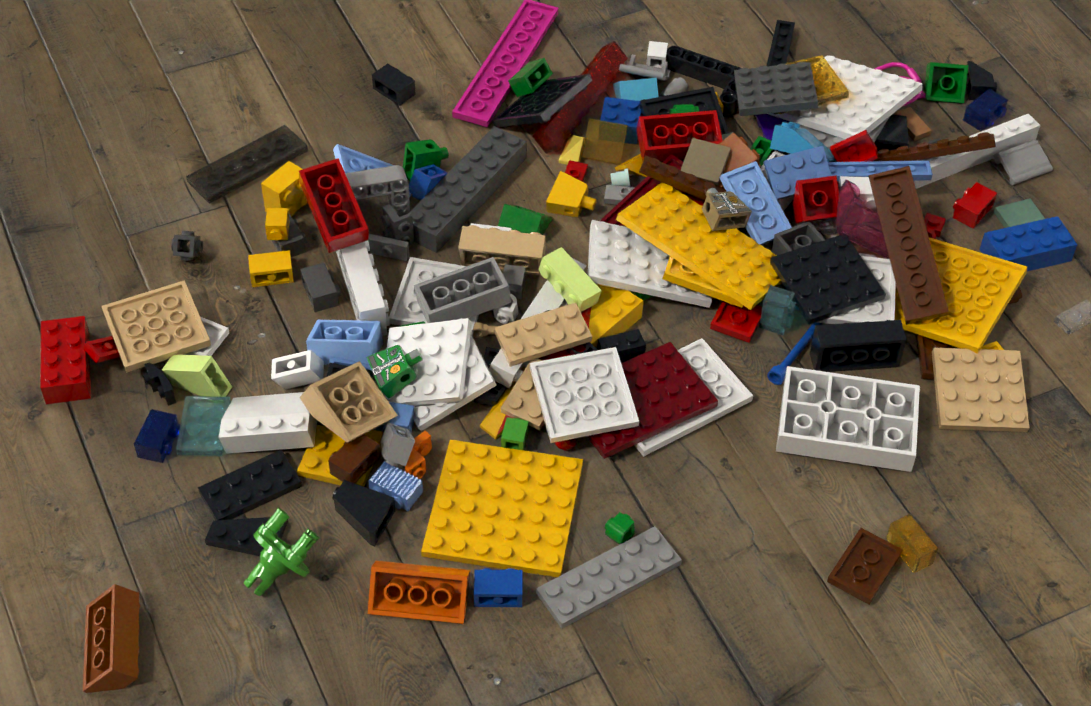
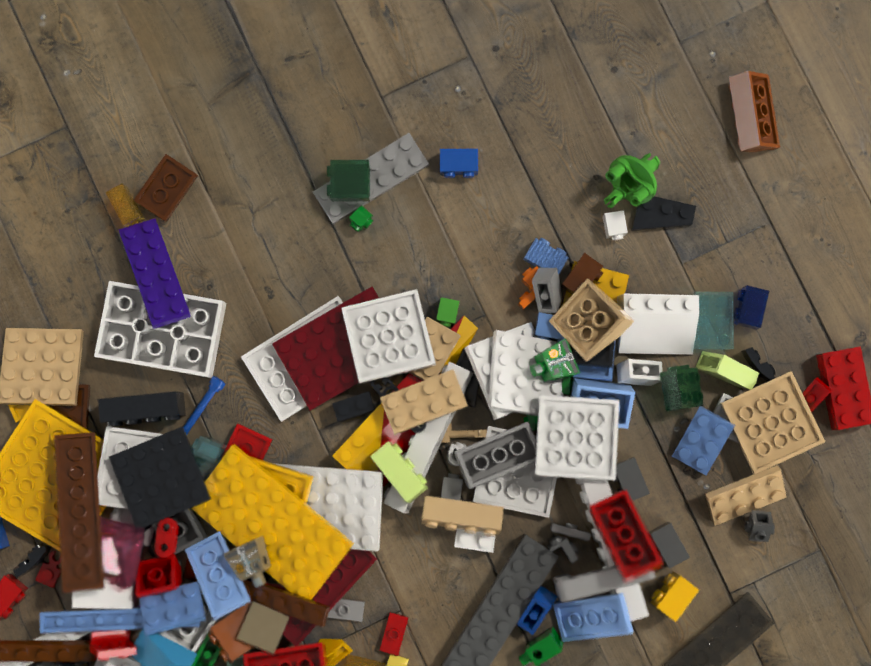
camera: 175 degrees left, 35 degrees up
black plate [198,450,302,521] -> none
yellow brick [248,250,294,287] -> none
yellow brick [265,208,290,240] -> none
black slope [332,480,395,547] -> none
orange slope [367,561,471,624] -> none
yellow plate [421,440,583,577] -> none
green slope [498,204,553,235] -> none
yellow torso [546,171,597,217] -> none
light aqua piece [611,168,631,187] -> none
none -> black slope [13,543,52,578]
none -> dark purple plate [118,218,191,329]
none -> red plate [155,518,179,558]
none -> clear green brick [327,160,370,202]
none -> white plate [535,395,619,480]
none -> white brick [603,210,628,241]
none -> clear green brick [660,365,704,411]
none -> medium blue plate [672,406,735,475]
none -> tan plate [705,465,786,526]

